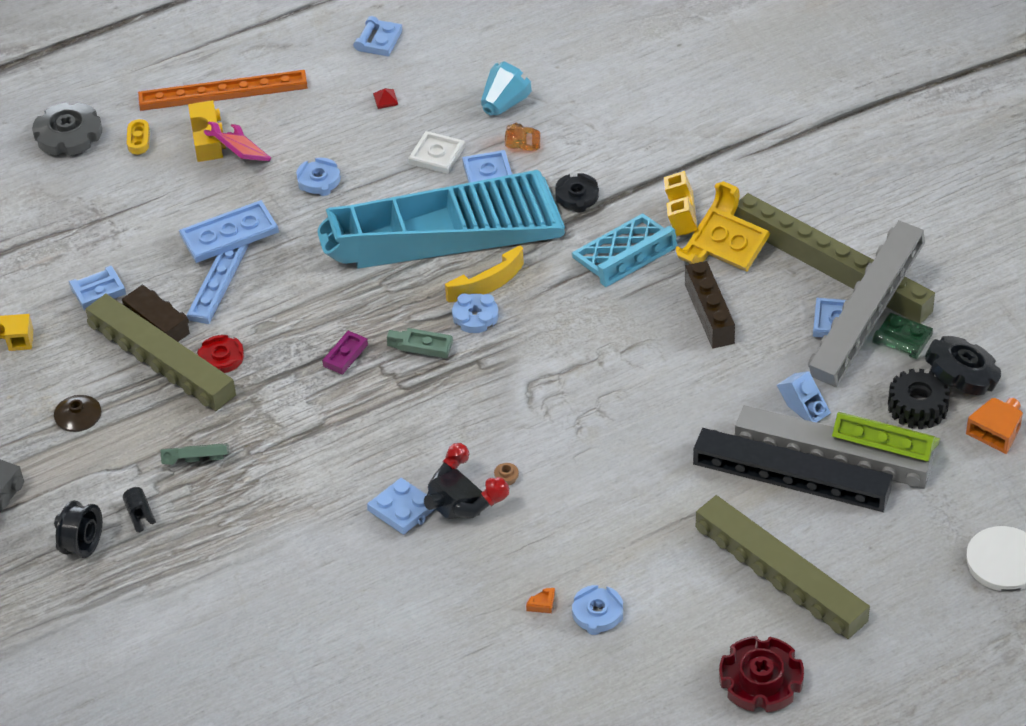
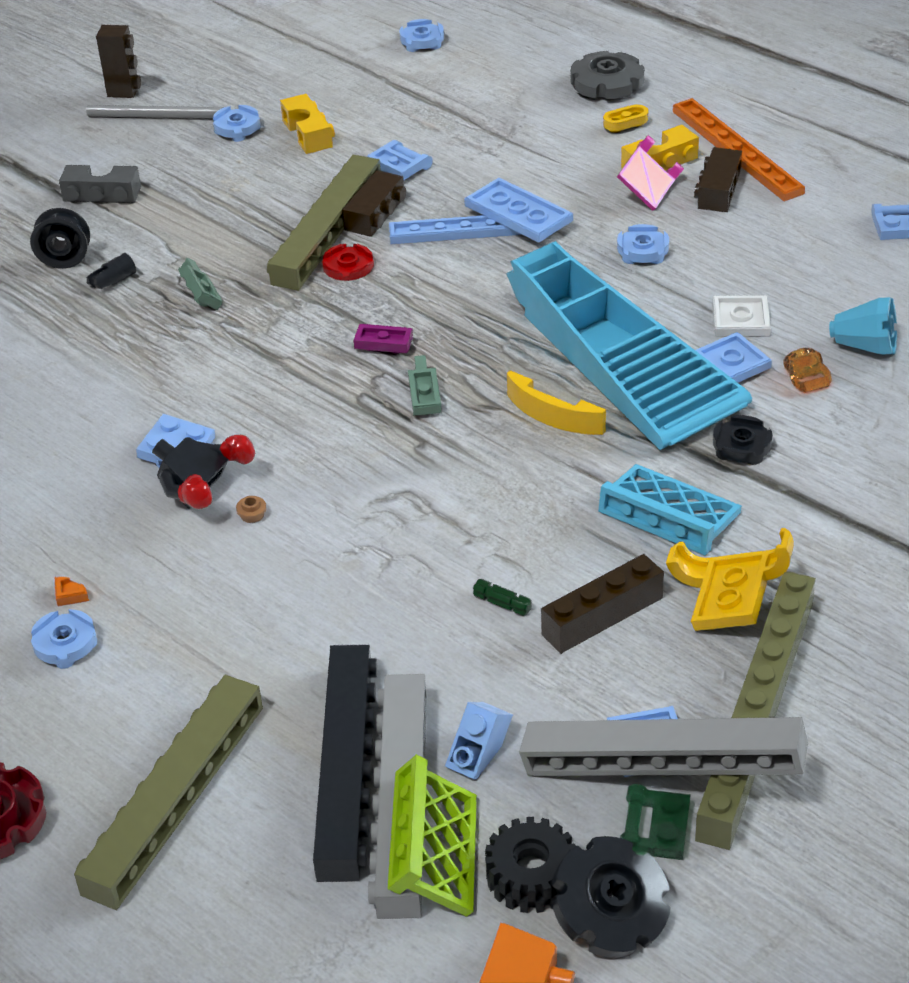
camera: 70 degrees right, 5 degrees down
dark brown dish [54,395,102,432] -> none
red slope [373,88,398,109] -> none
light blue plate [452,293,499,333] -> none
yellow arch [664,171,698,237] -> none
none -> dark green axle [473,579,532,616]
none -> dark brown brick [694,147,742,213]

